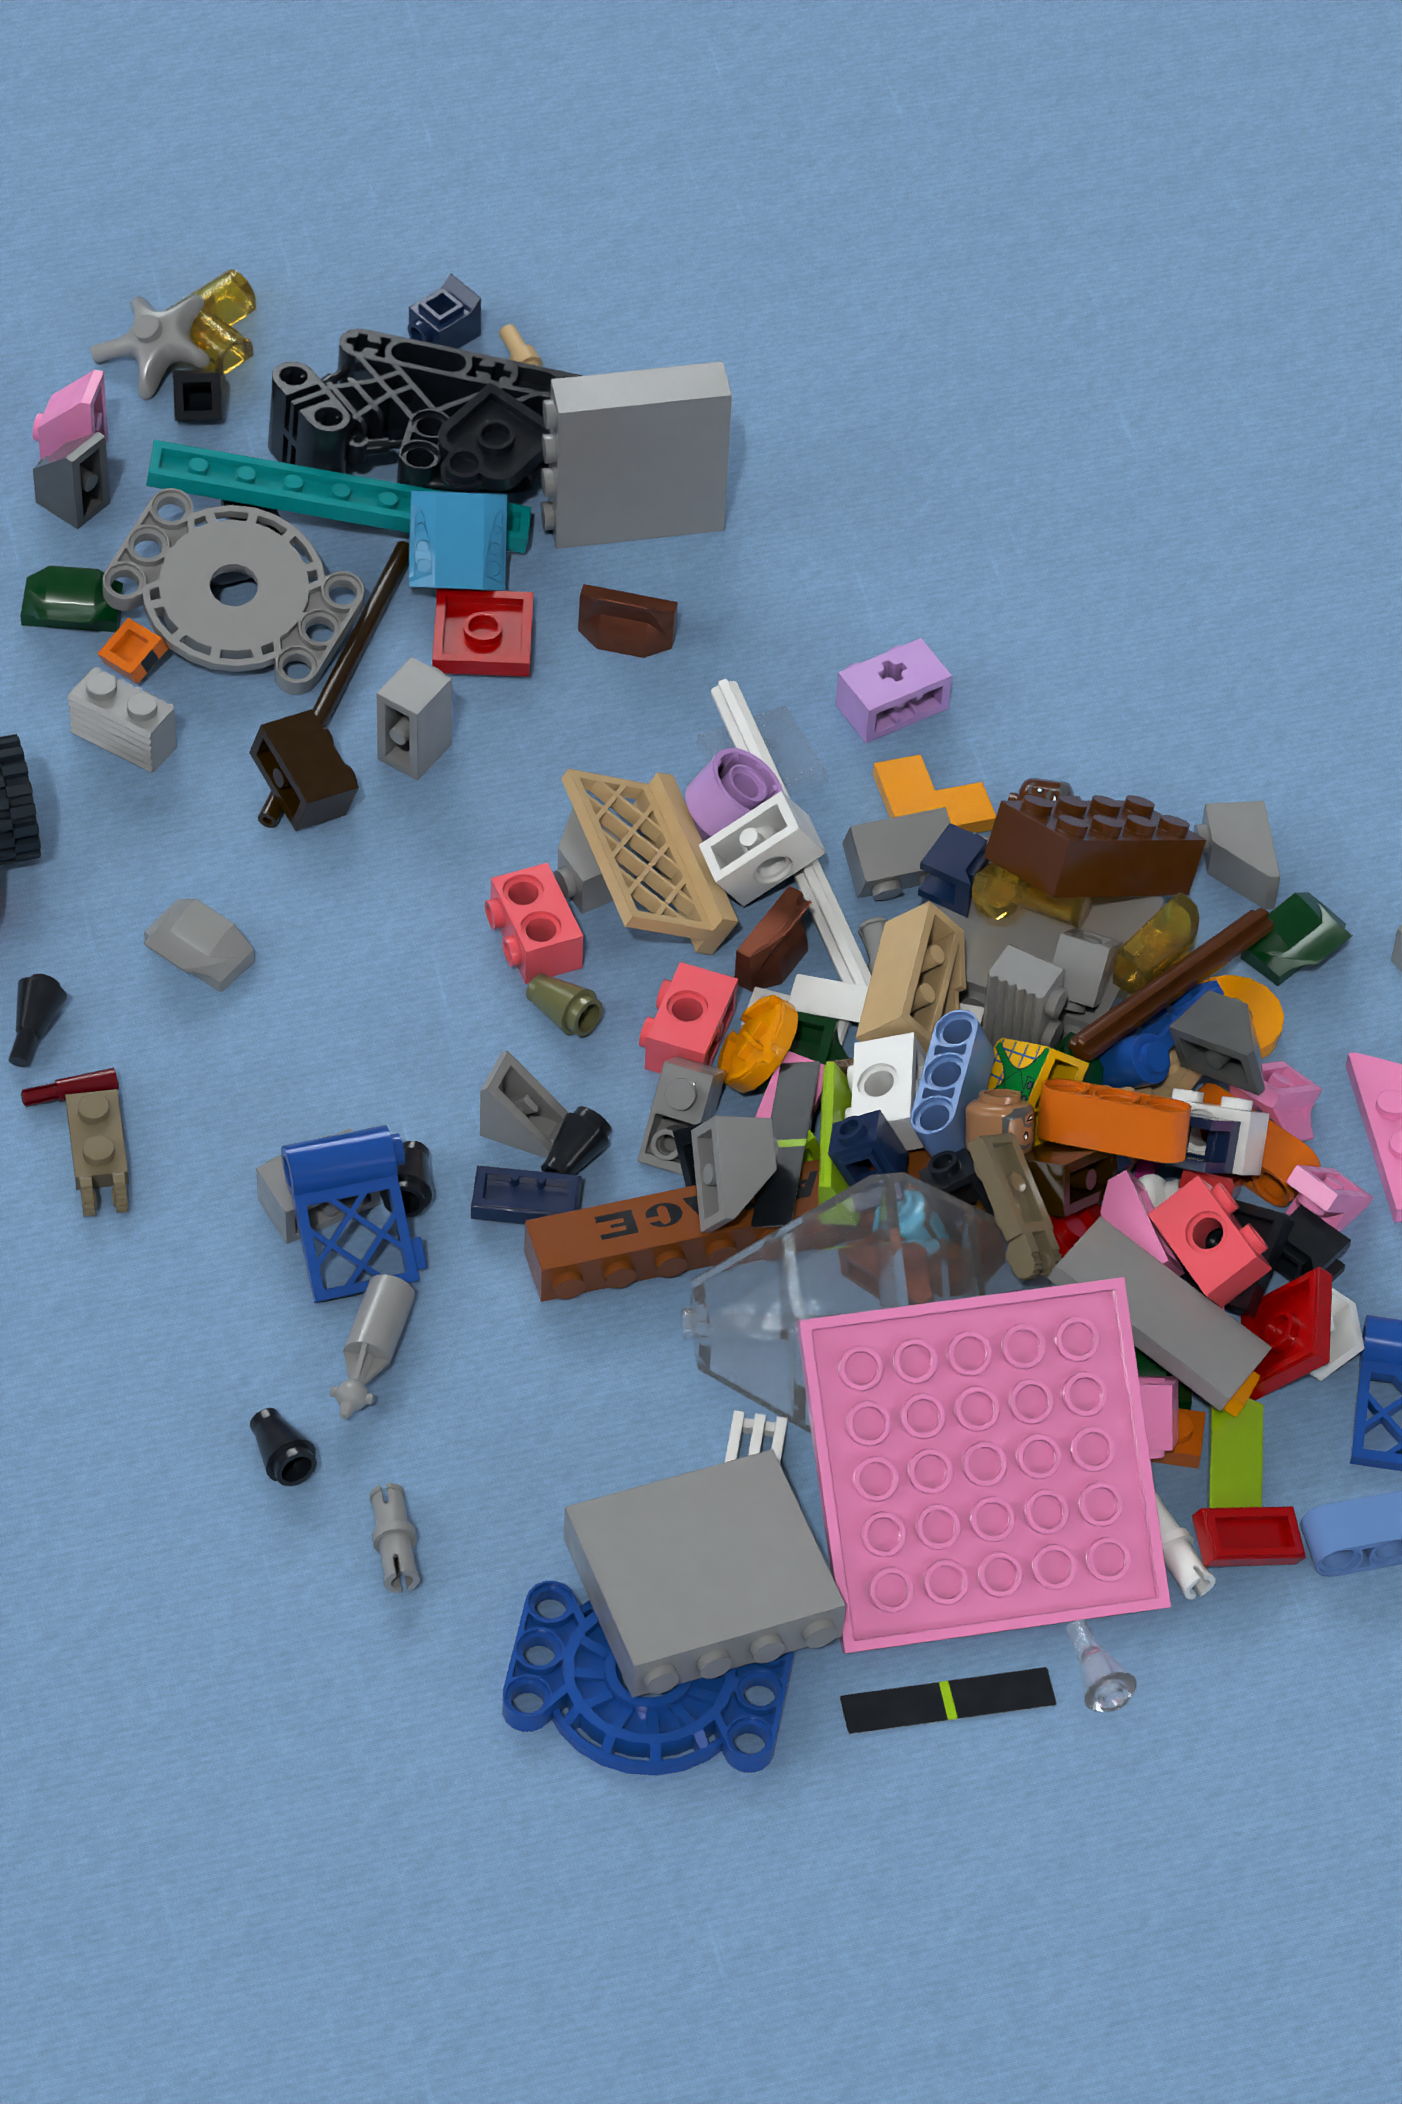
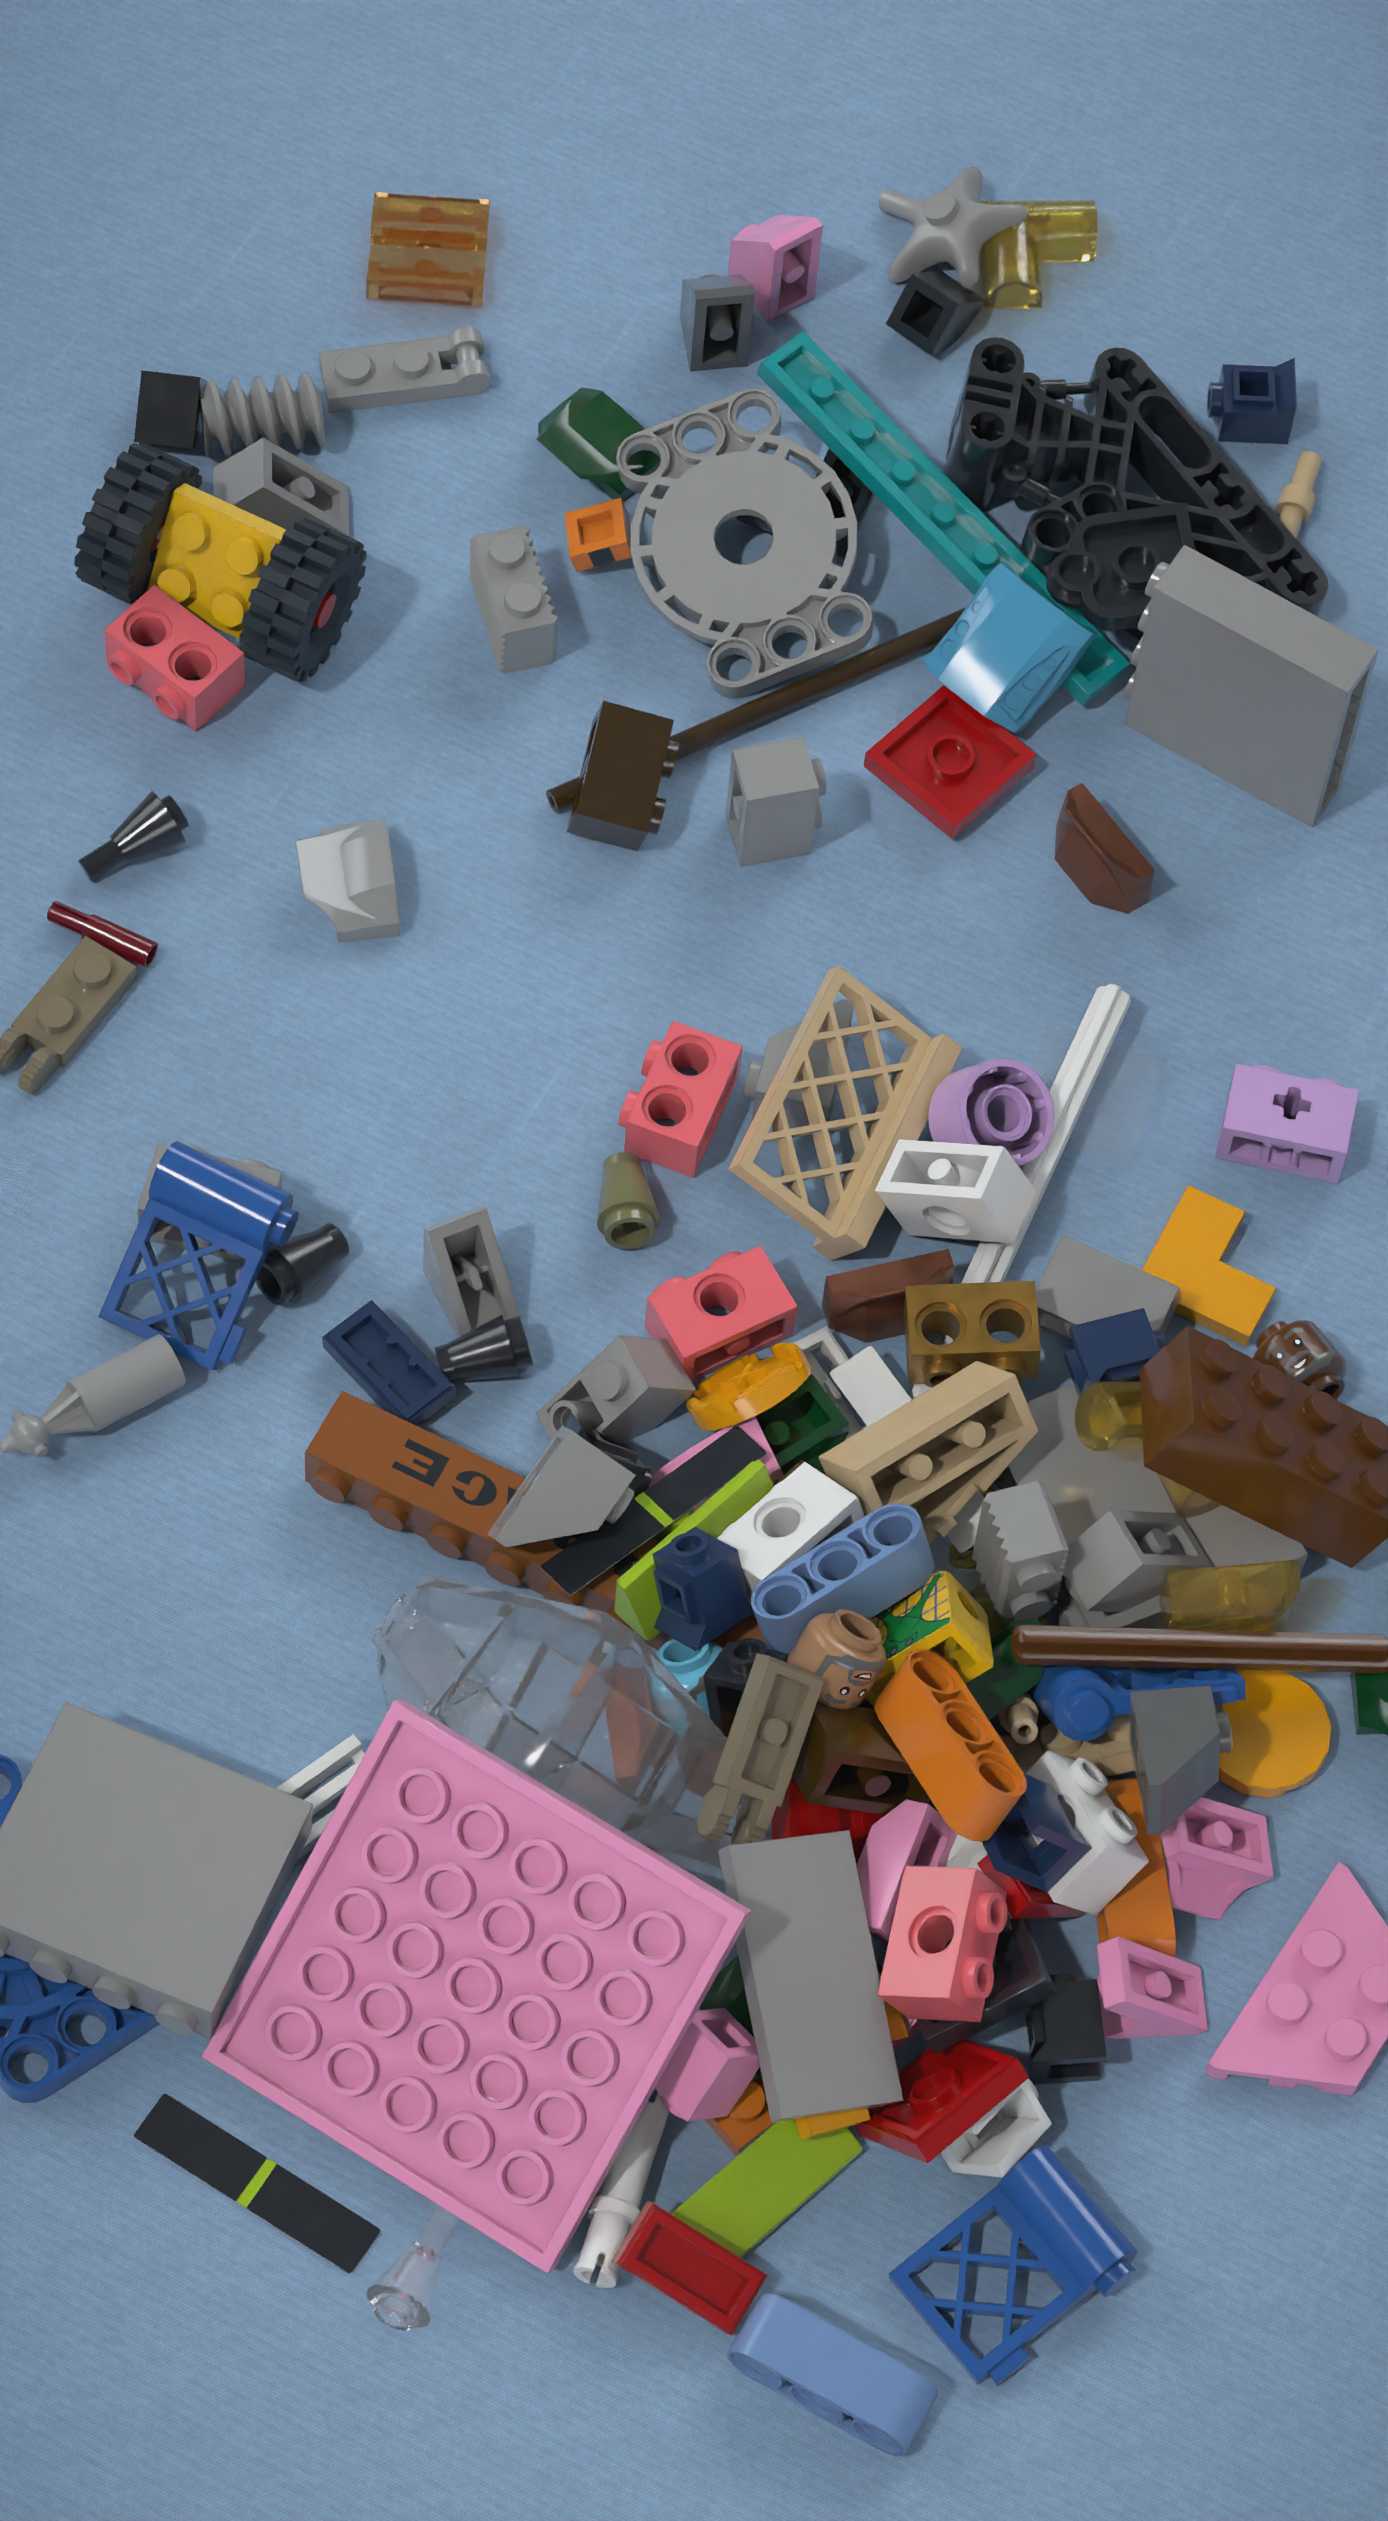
camera: 40 degrees right, 10 degrees up
none -> pearl gold brick [903,1281,1041,1388]

